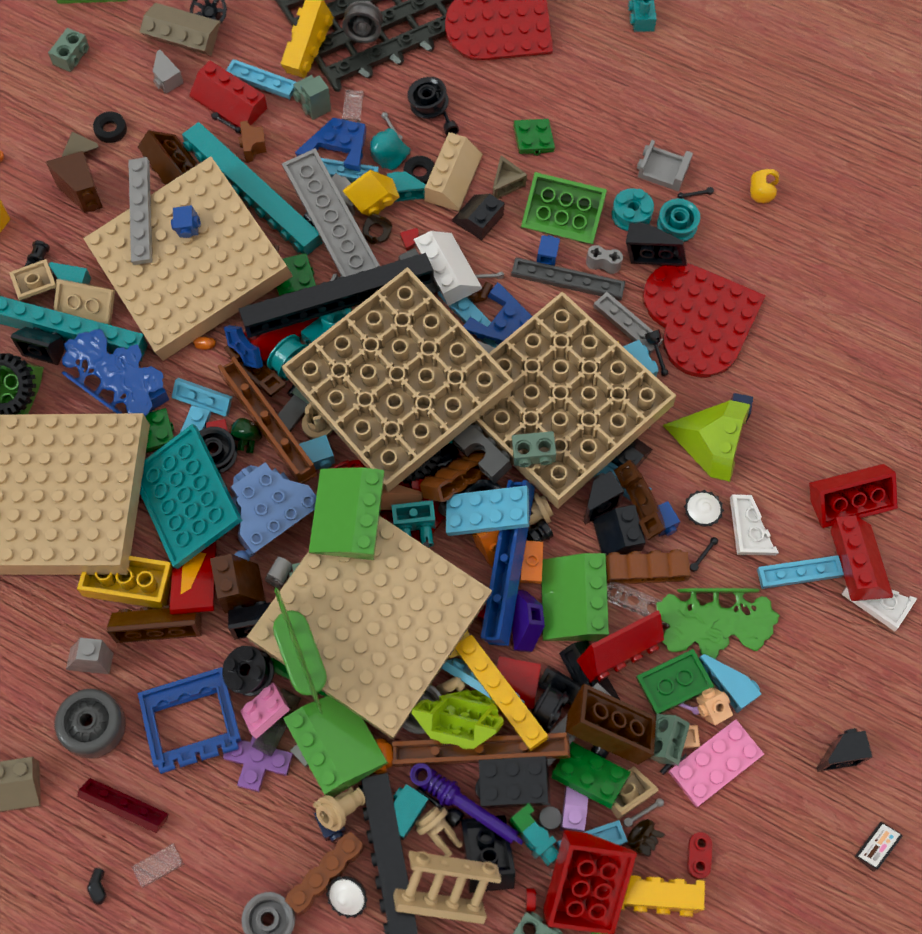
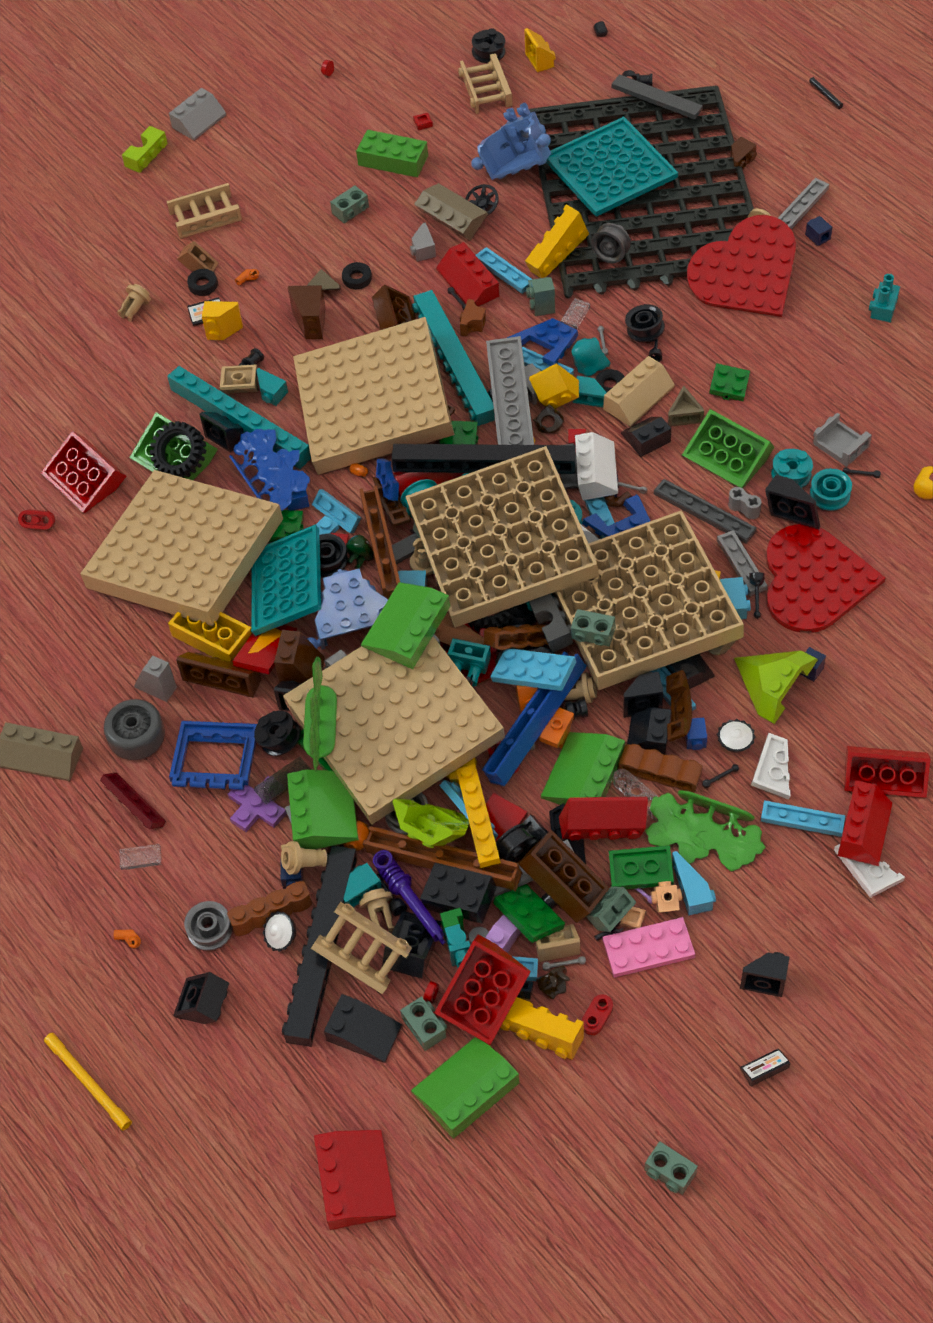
camera: 30 degrees right, 10 degrees down
tan tile [53,279,115,325] -> none
black arm [87,868,106,905] -> none
light grey plate [129,157,152,265] -> none
blue brick [171,205,201,238] -> none
bright pink plate [240,682,290,739] -> none
tan arm [436,677,466,695] -> none
dark purple slope [512,589,545,653] -> none
blue brick [537,235,560,266] -> none

